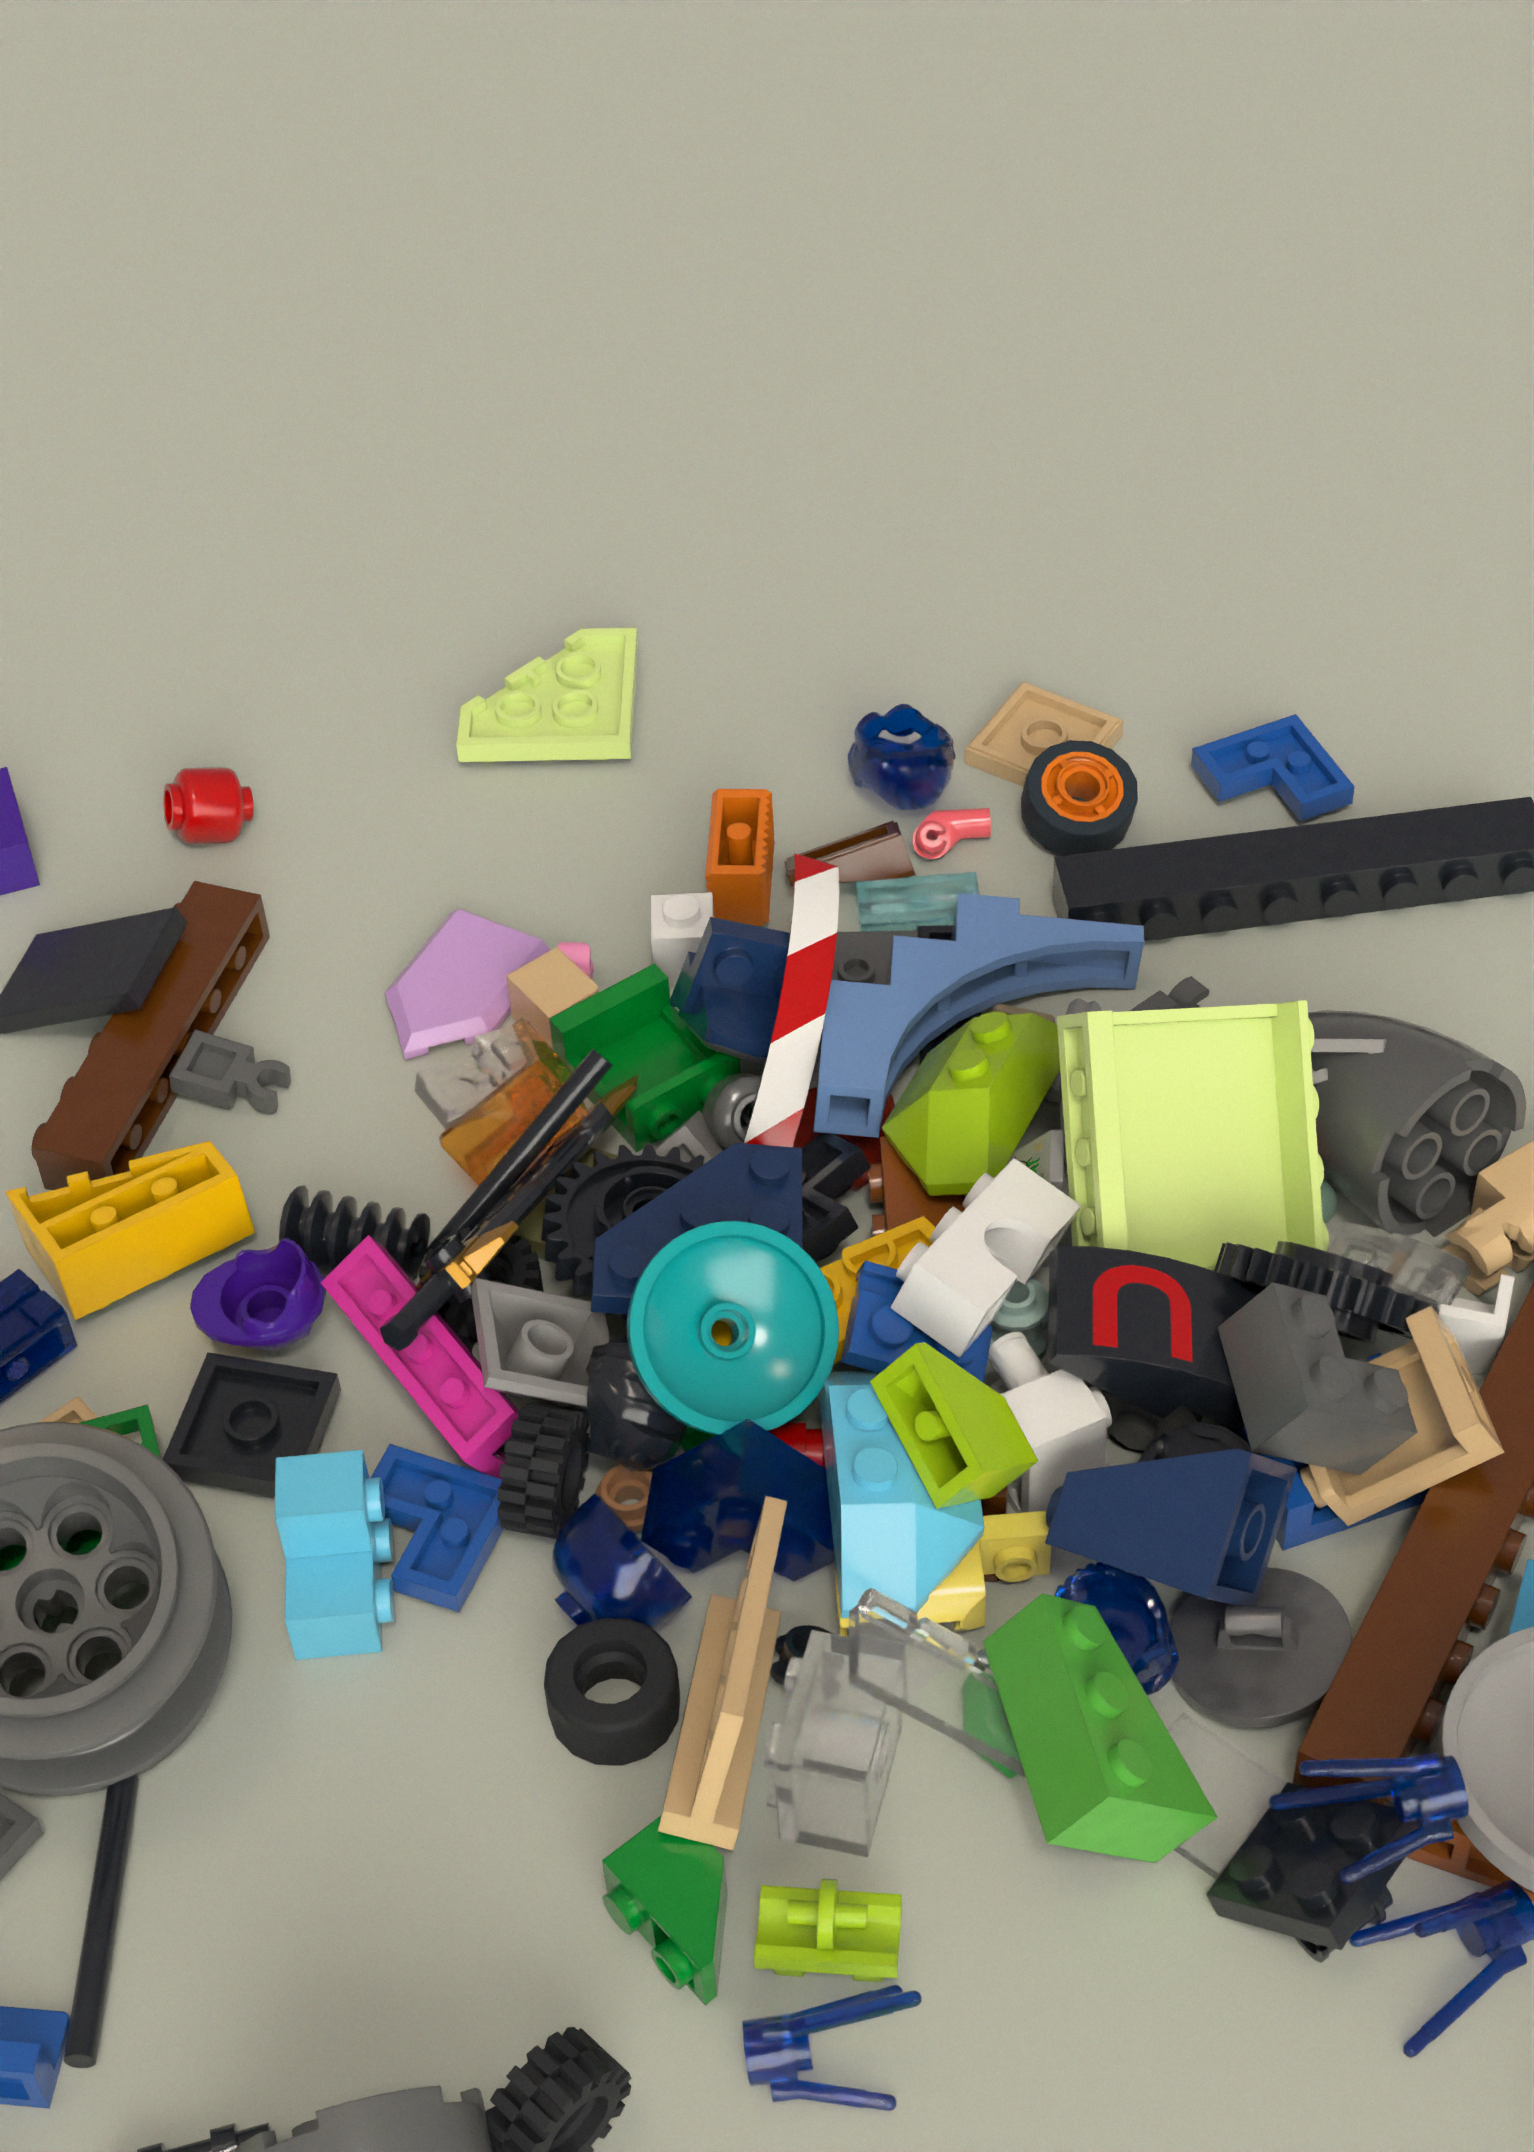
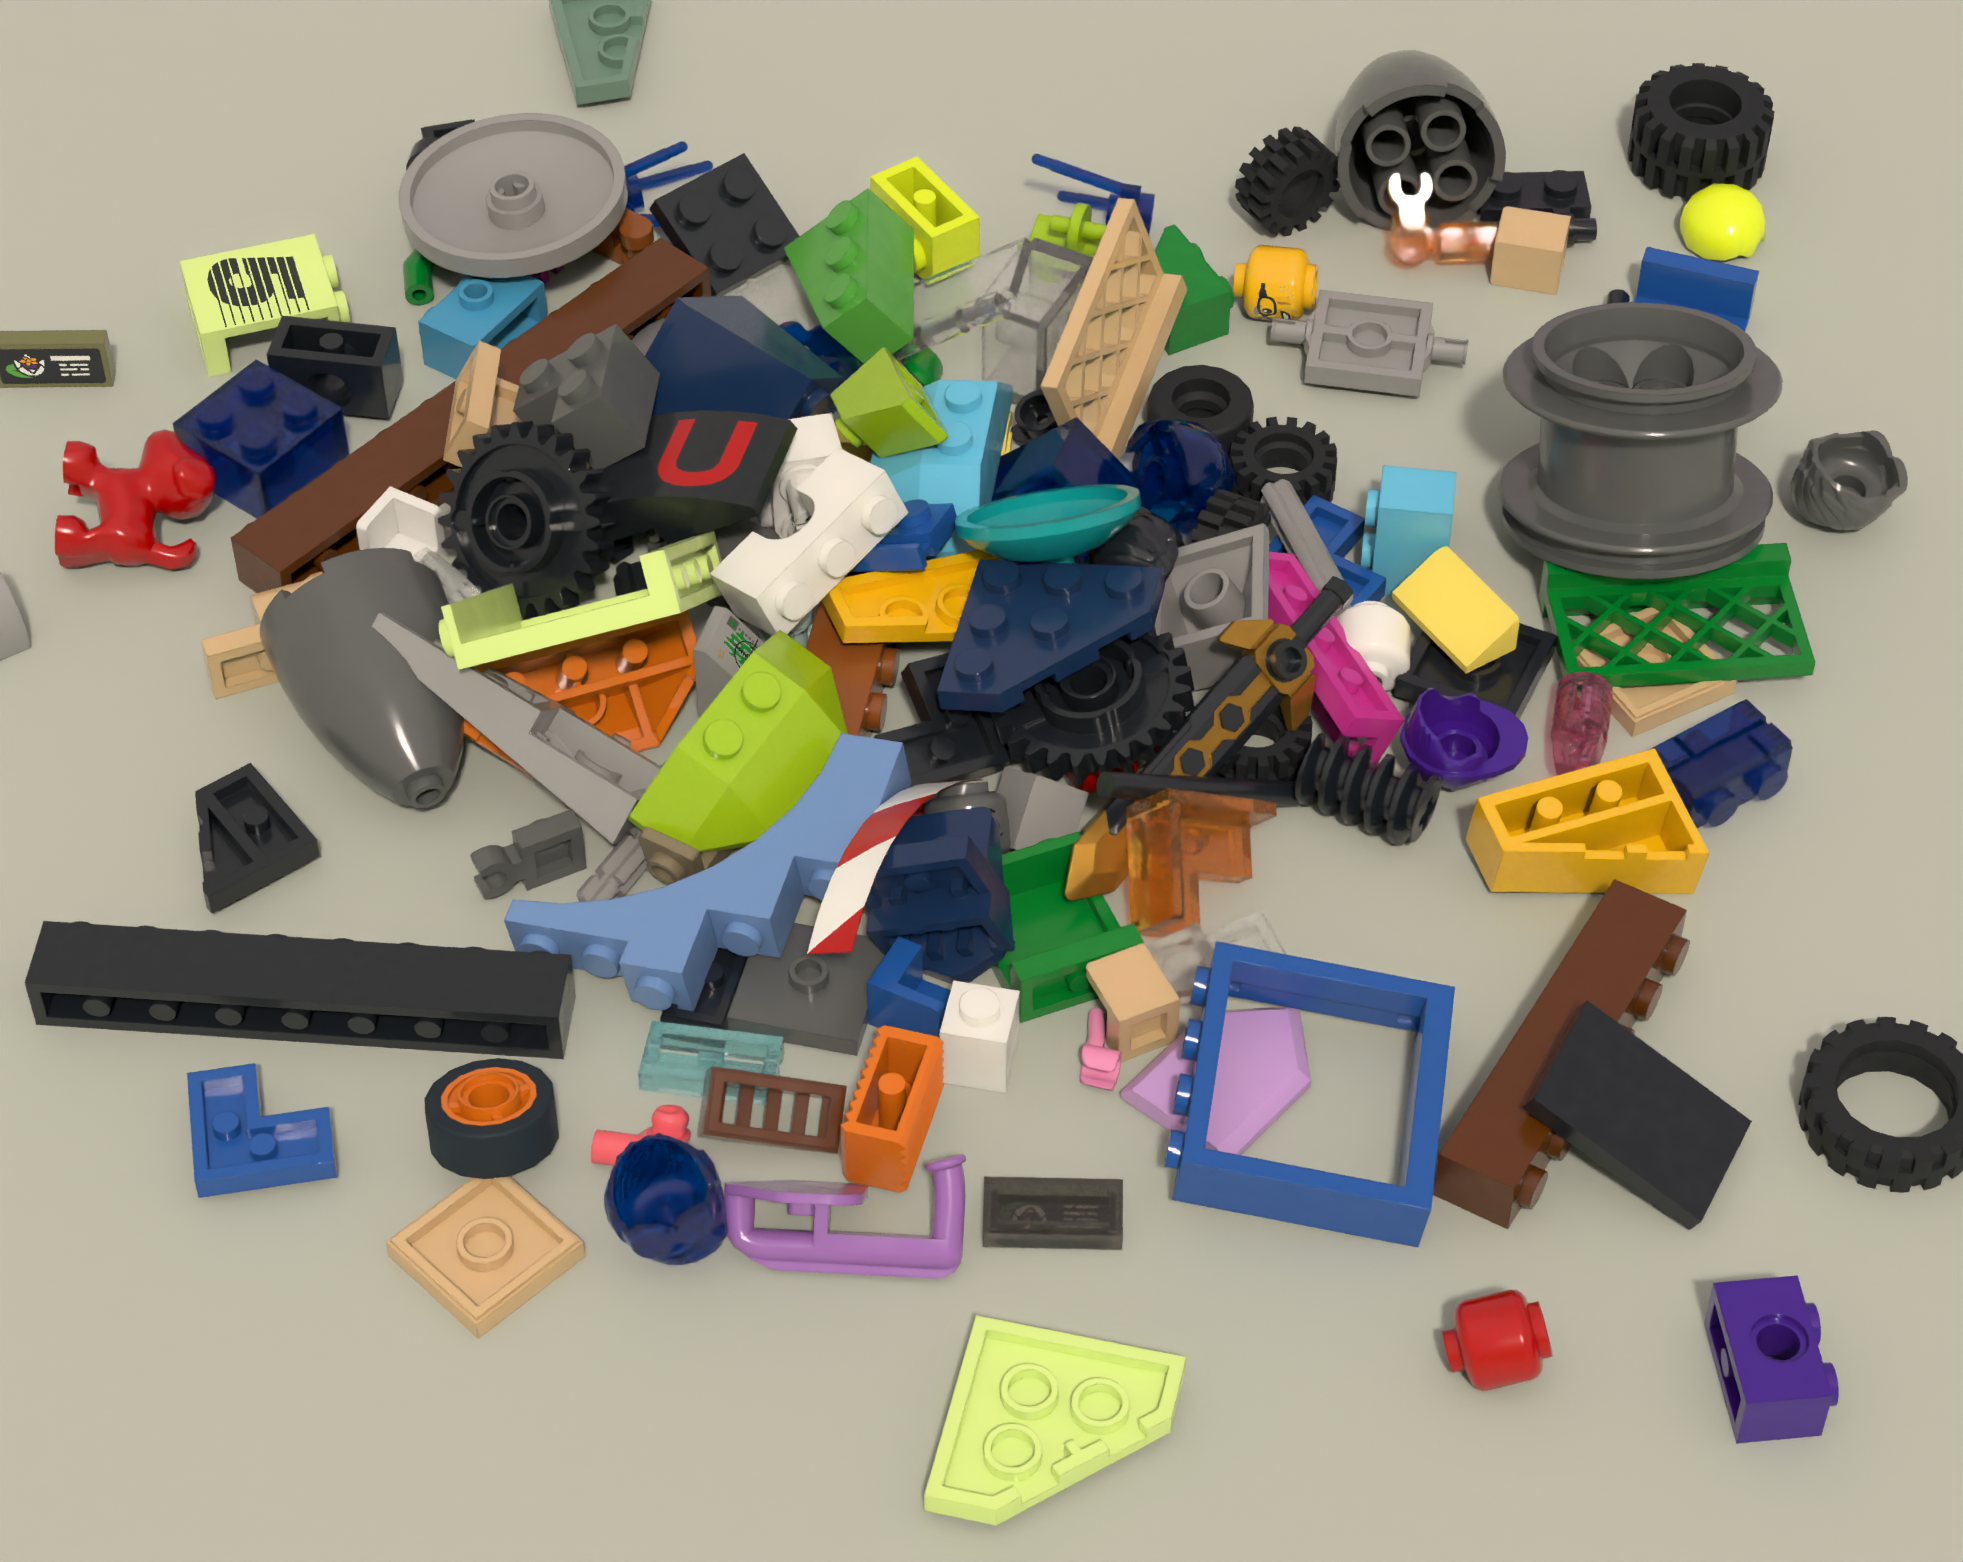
camera: 170 degrees left, 0 degrees up
dark grey plate [169,1030,291,1113] -> none
clear blue plant [1269,1752,1469,1884] -> none
none -> black wing [195,763,320,914]
none -> medium lavender piece [723,1154,966,1279]
none -> neon yellow brick [870,156,980,290]
none -> clear smoke tile [983,1176,1123,1250]
none -> blue window [1165,941,1455,1248]
none -> black tyre [1228,417,1338,506]
none -> yellow head [1233,245,1318,321]
none -> light grey axle [1261,479,1353,617]
none -> light grey plate [1270,290,1469,397]
none -> white head [1336,601,1410,691]
none -> clear orange bar [1388,173,1497,265]
none -> light yellow slope [1392,546,1520,674]
none -> tan panel [1490,206,1571,295]
none -> clear pink hinge [1550,672,1613,775]

